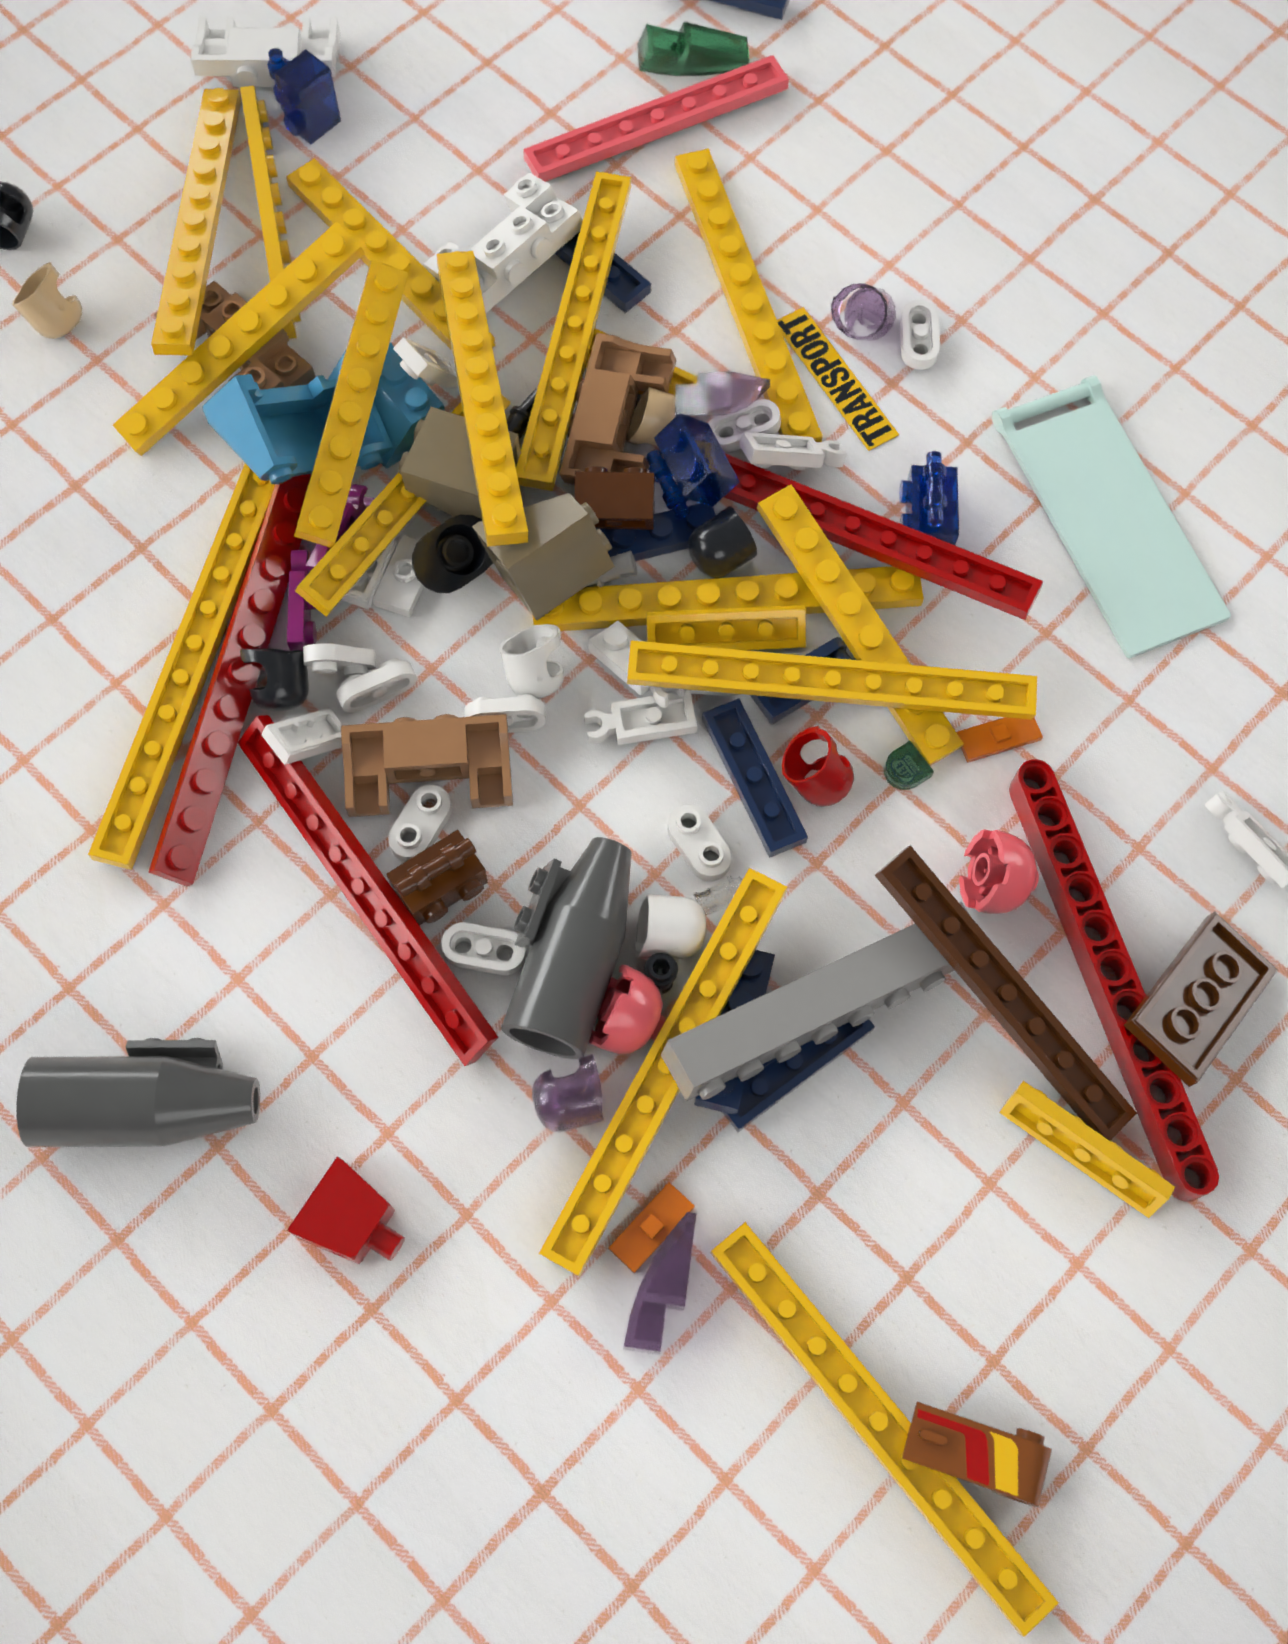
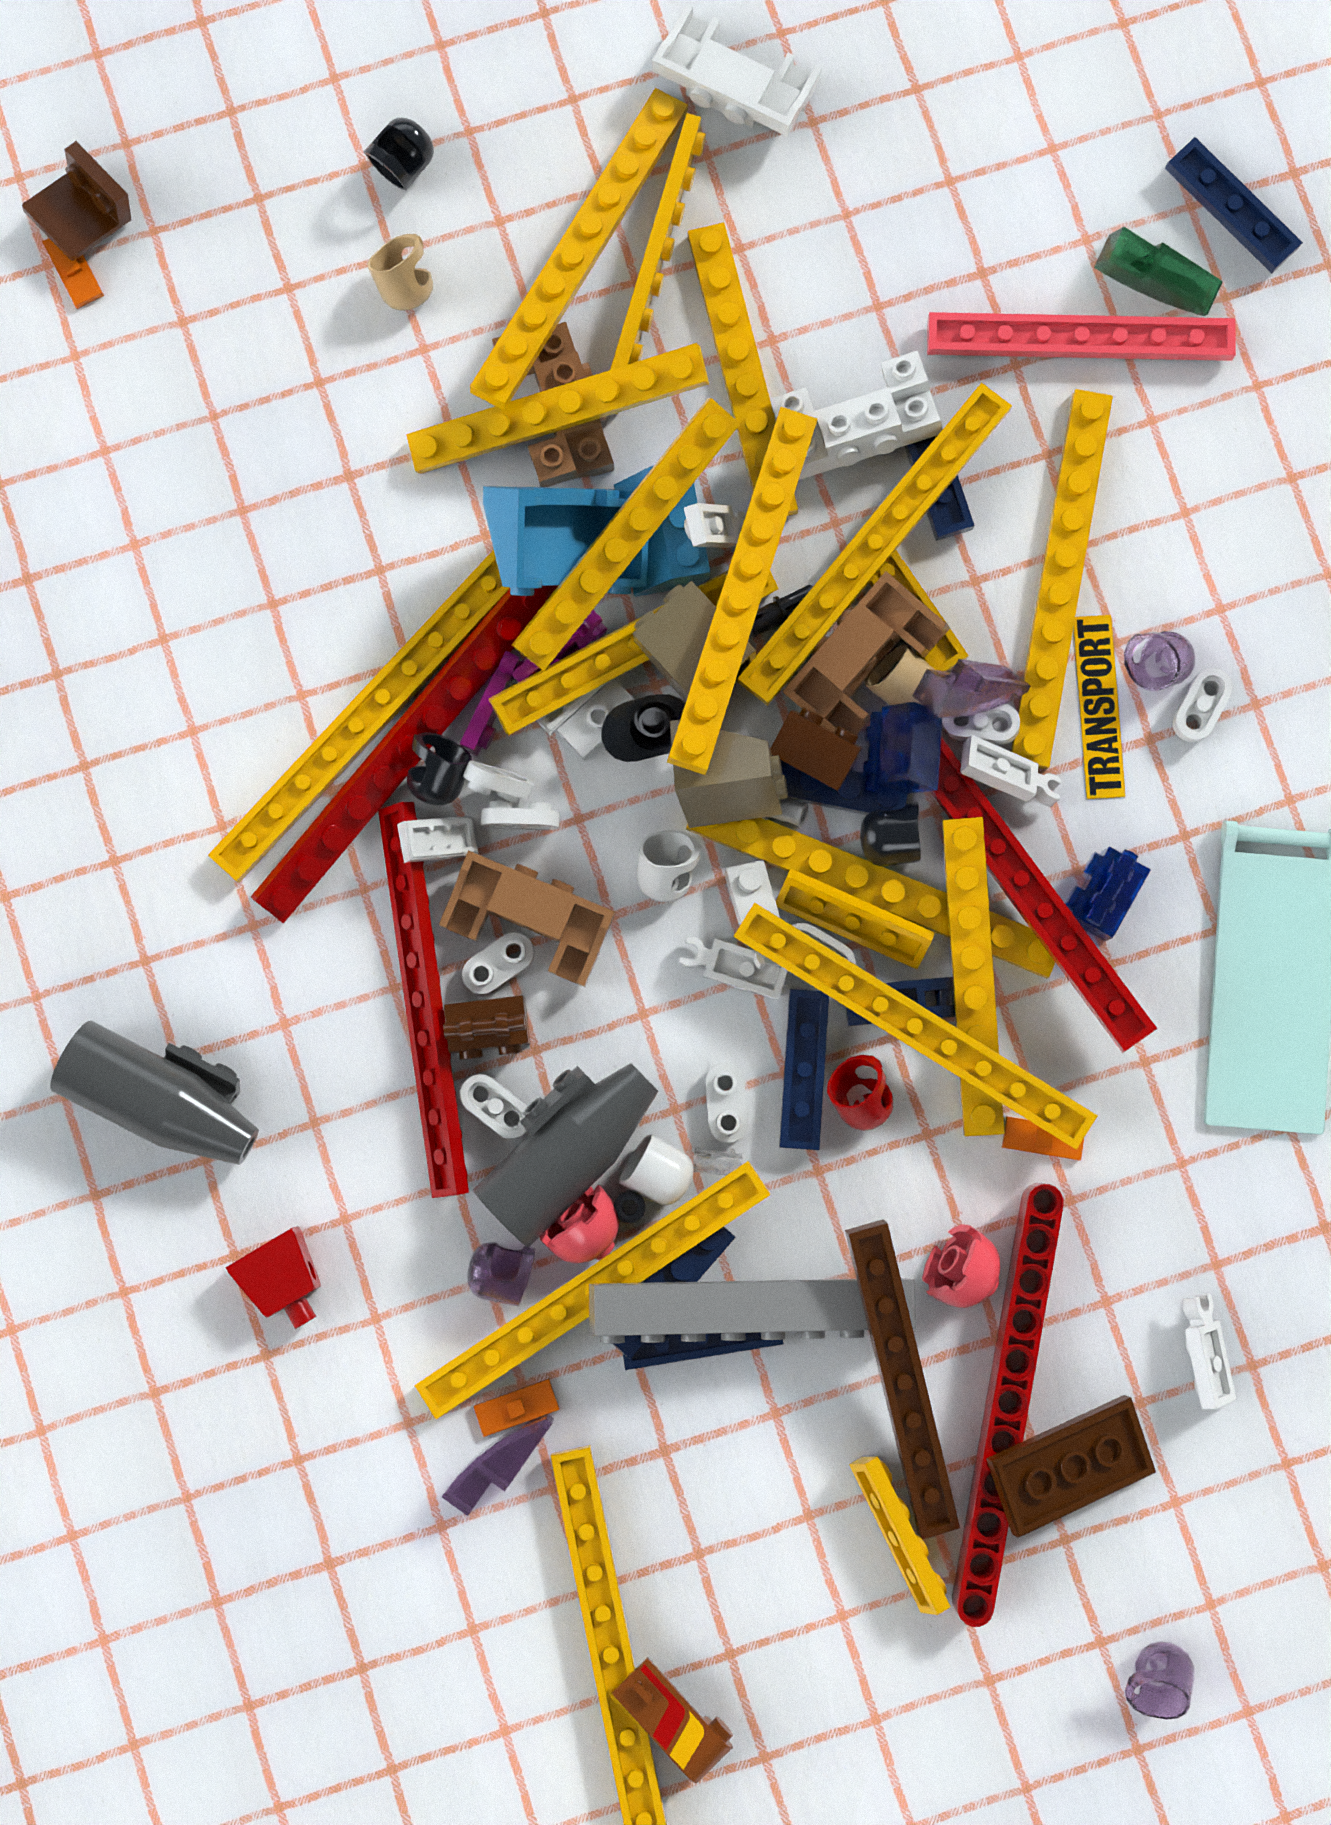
camera: 30 degrees right, 15 degrees up
clear blue brick [267,48,341,145] -> none
white plate [464,694,546,733] -> none
clear green tile [884,741,934,790] -> none

